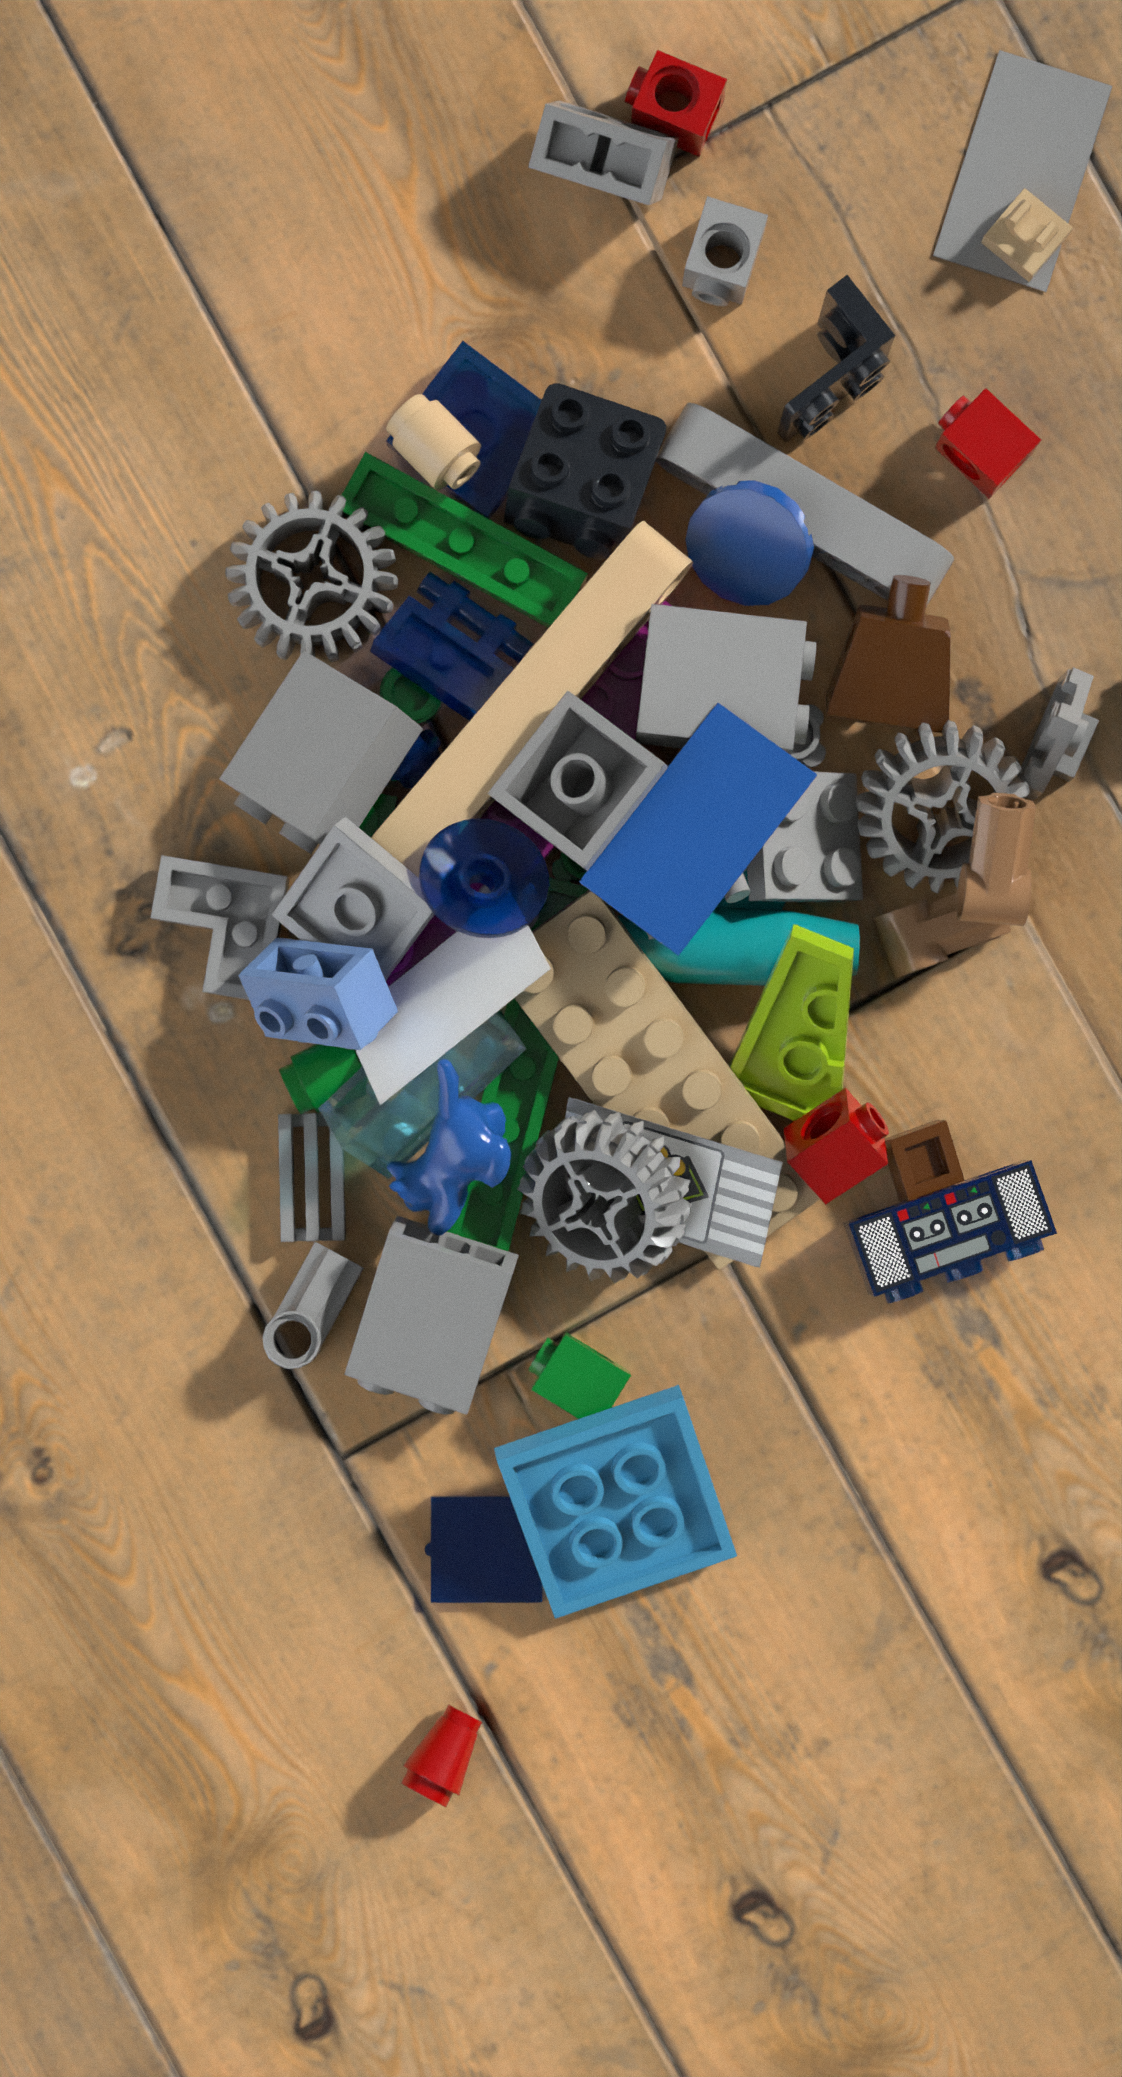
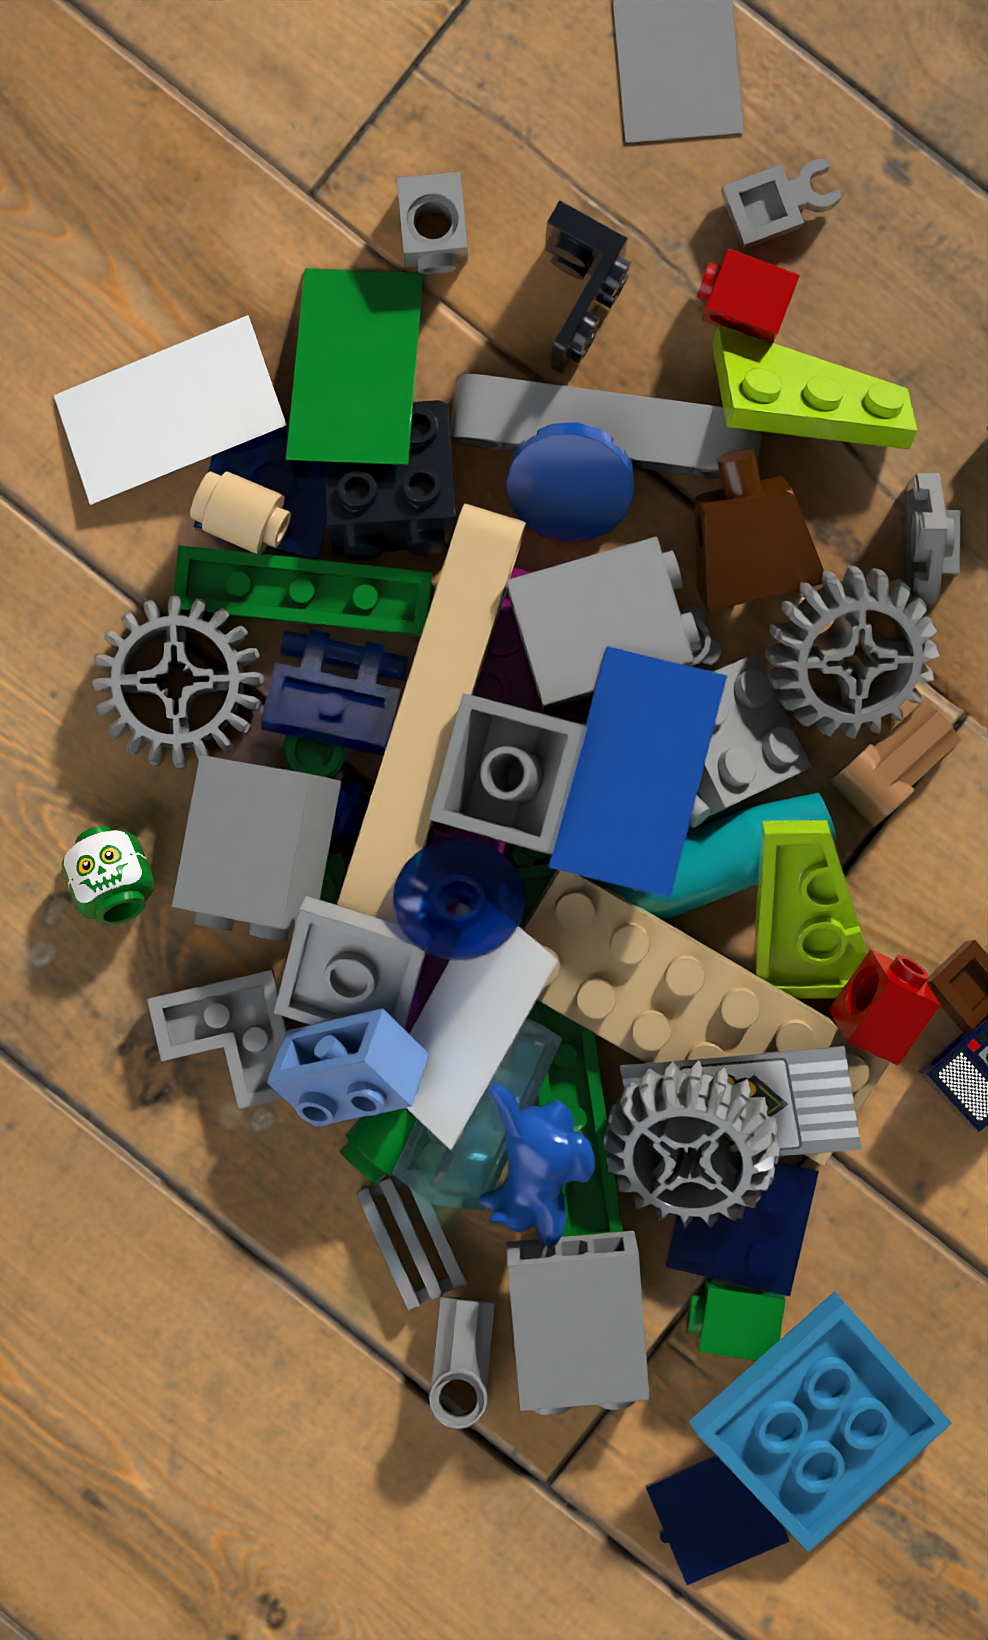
camera: 25 degrees left, 0 degrees up
light grey brick [528,101,679,205] -> none
red brick [625,50,727,157] -> none
medium nougat piece [957,793,1036,926] -> none
tan tile [981,188,1073,282] -> none
none -> white sticker [54,315,286,505]
none -> head [62,826,154,925]
none -> green sticker [286,268,424,465]
none -> clear blue plate [664,1161,819,1296]
none -> lime wing [712,325,918,450]
none -> light grey plate [721,159,842,250]

